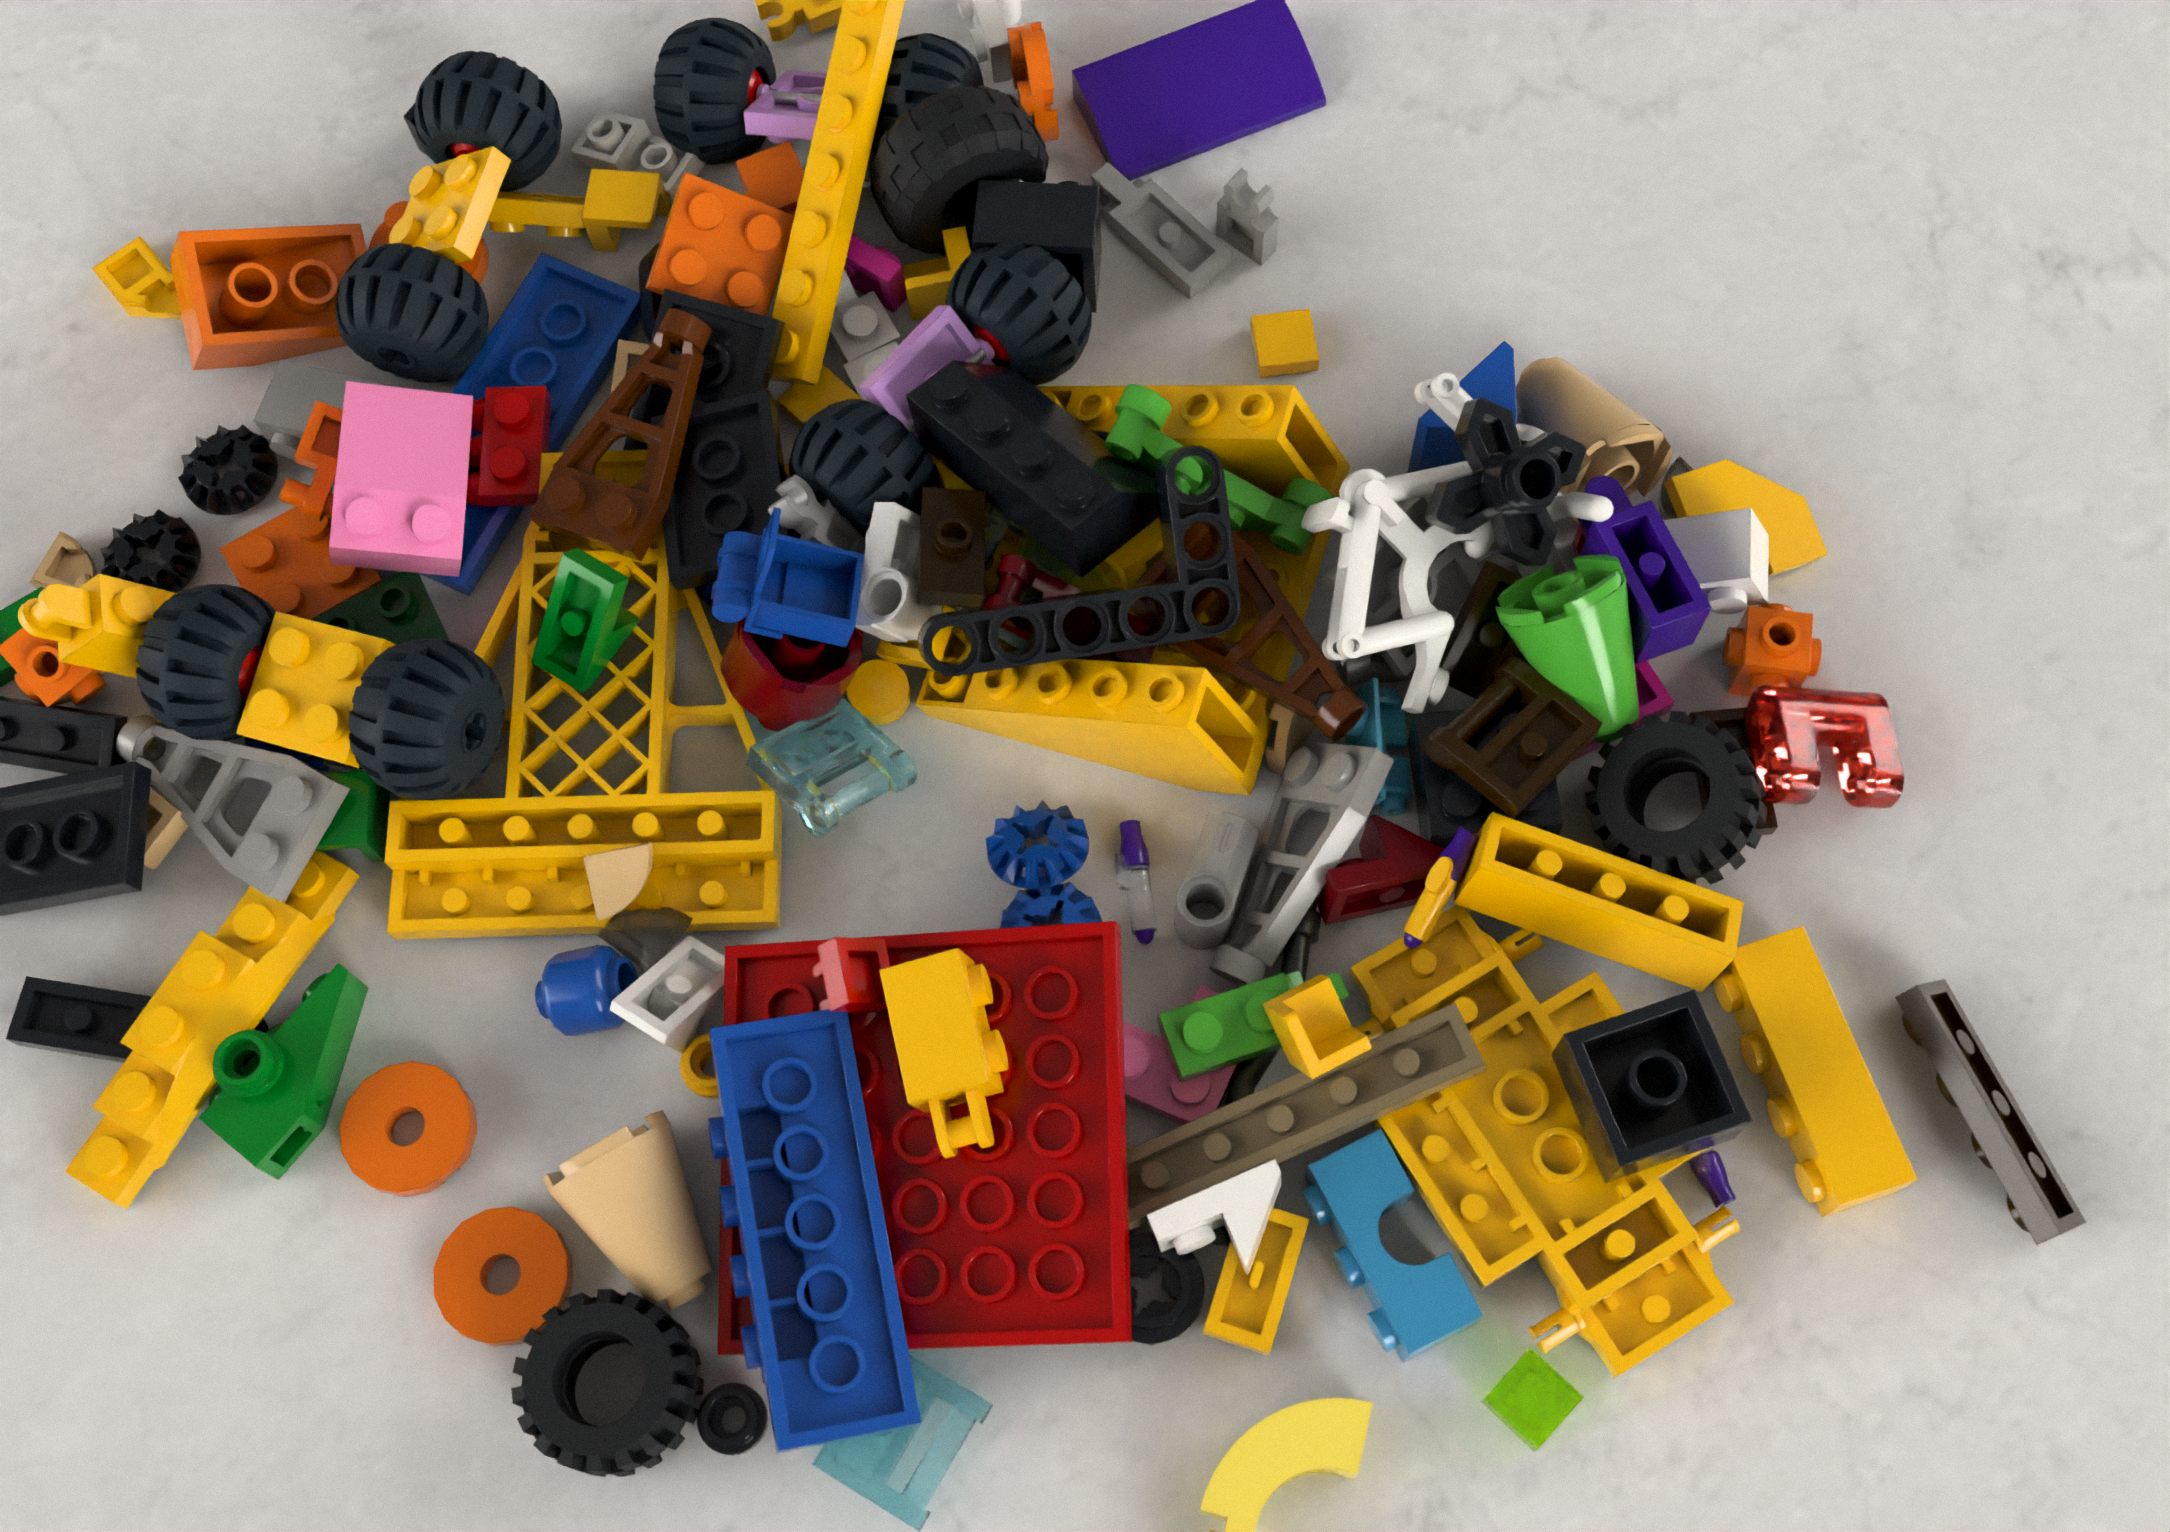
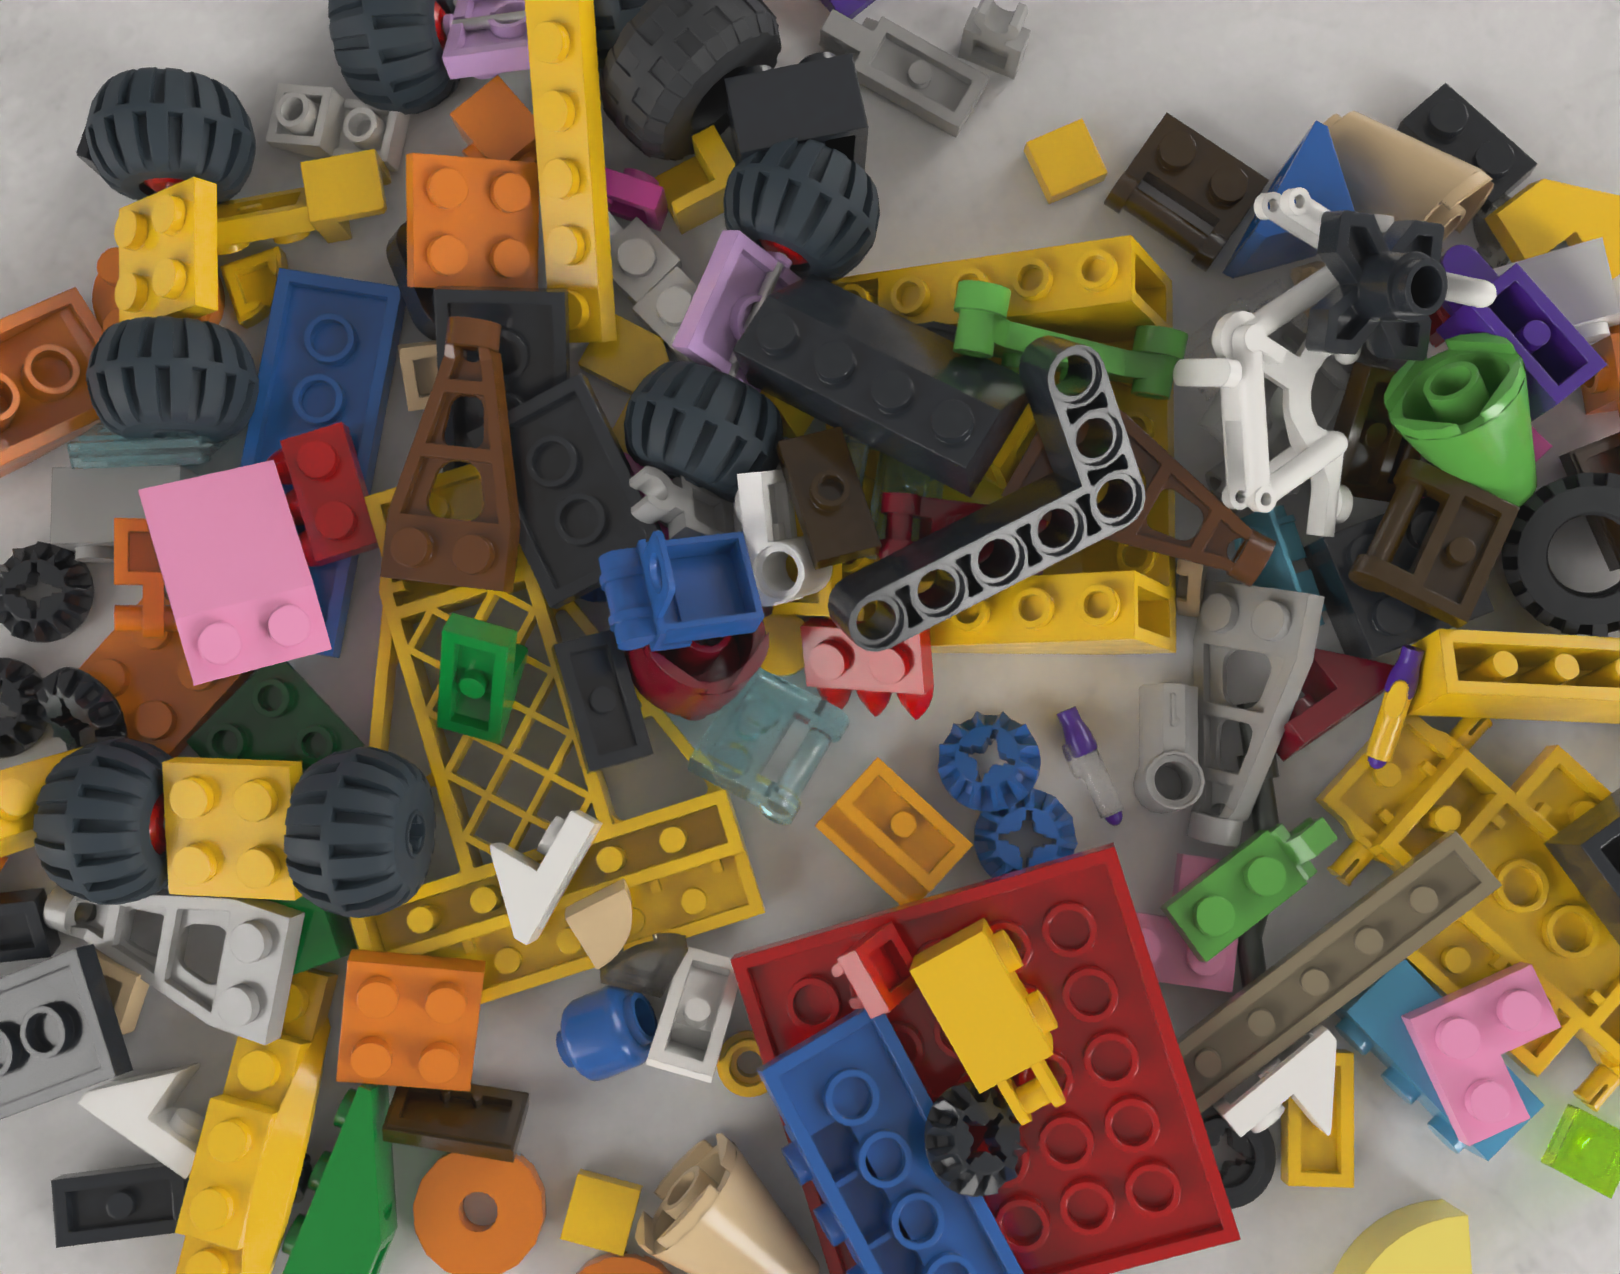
camera: 20 degrees left, 15 degrees up
green plate [213,1030,284,1098] -> none
yellow panel [1262,974,1372,1079] -> none
none -> black gear [37,667,128,751]
none -> clear light blue plate [67,422,231,469]
none -> white slope [77,1063,205,1179]
none -> yellow tile [220,246,288,329]
none -> orange plate [336,949,486,1092]
none -> dark brown plate [382,1083,529,1163]
none -> white slope [490,810,603,945]
none -> black plate [551,630,654,774]
none -> yellow tile [560,1169,643,1256]
none -> plate [800,618,934,720]
none -> light orange plate [814,757,973,905]
none -> black gear [924,1082,1028,1197]
none -> dark brown plate [1104,113,1269,272]
none -> black plate [1397,83,1538,214]
none -> bright pink plate [1401,962,1561,1146]

